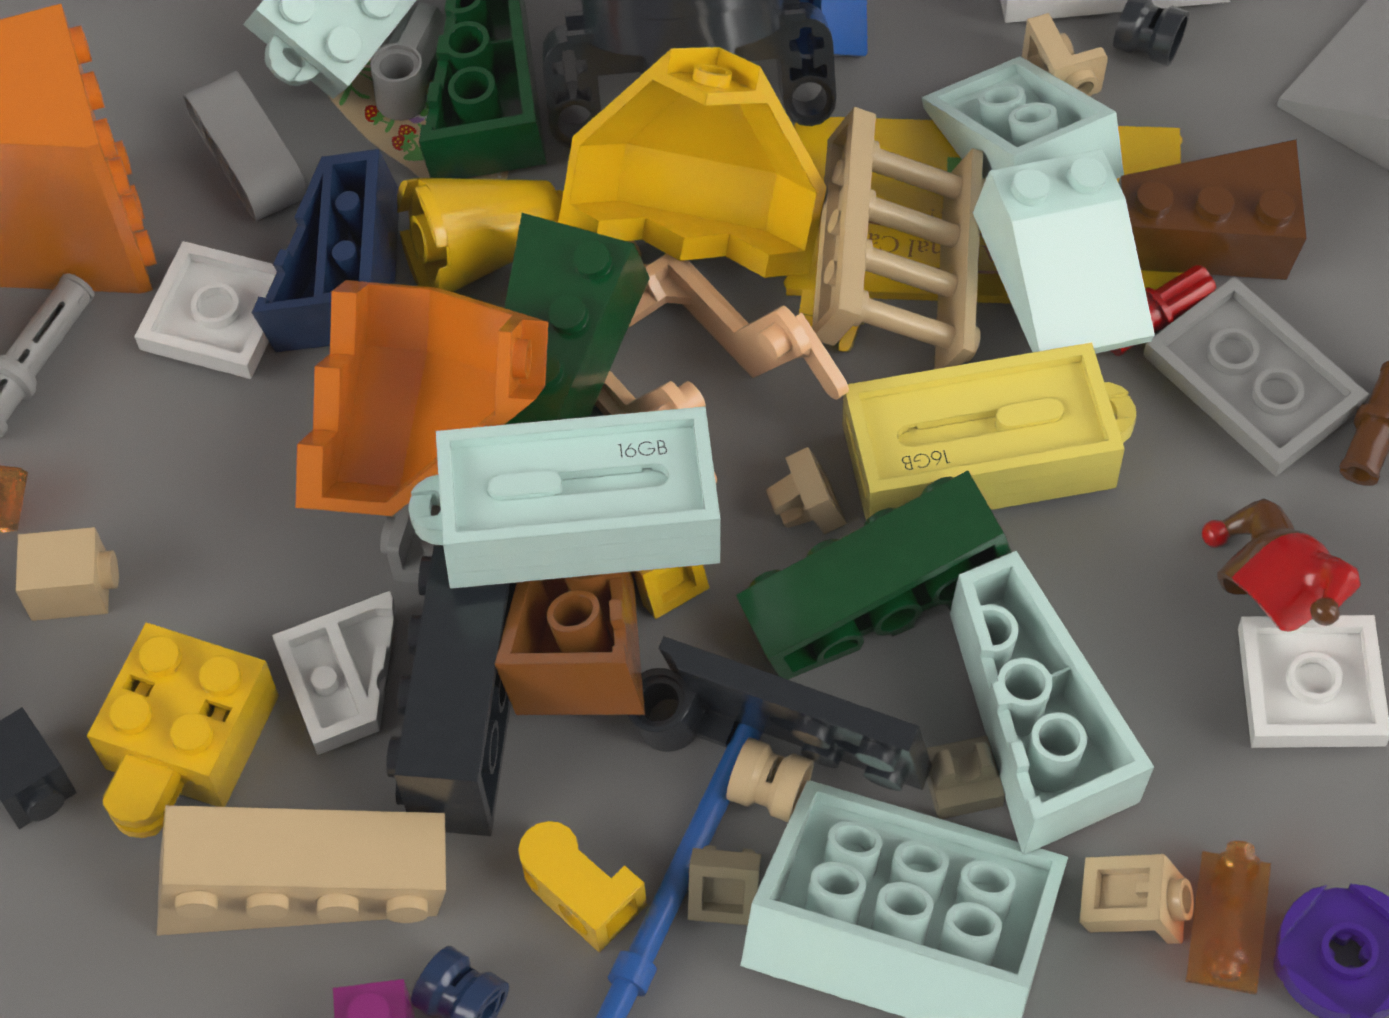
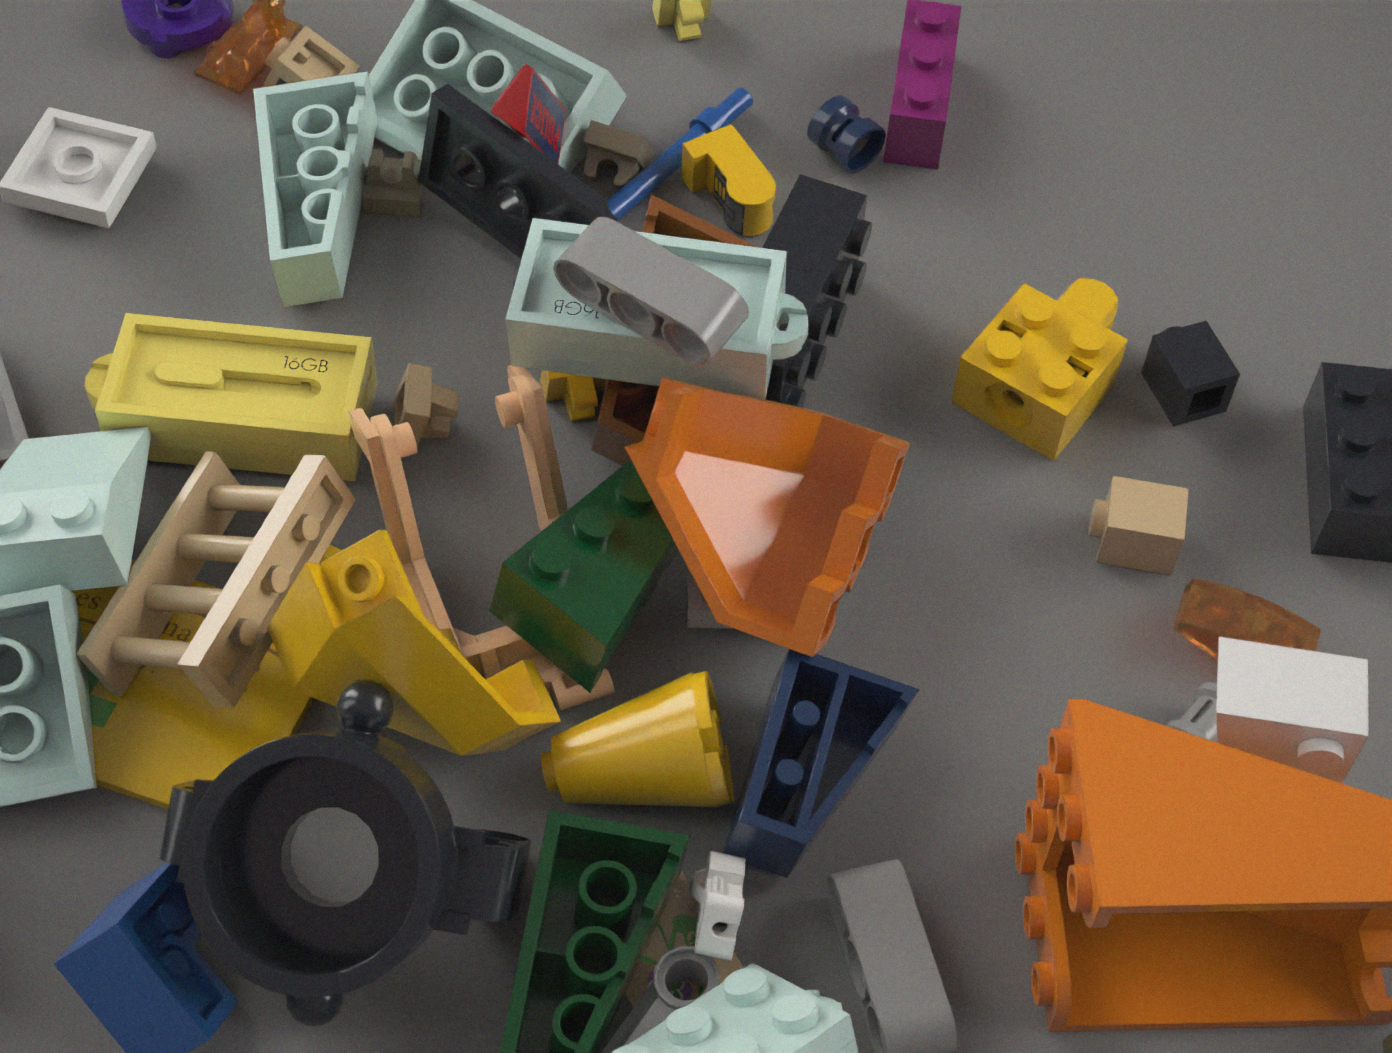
camera: 170 degrees left, 5 degrees down
white plate [134,241,277,379] -> none
tan wedge [157,805,446,936] -> none
white wing [272,591,396,755] -> none
dark green wedge [736,470,1012,680] -> none
red piece [1201,499,1361,632] -> none
none -> red slope [490,64,566,164]
none -> light grey beam [553,217,749,366]
none -> white piece [689,851,746,961]

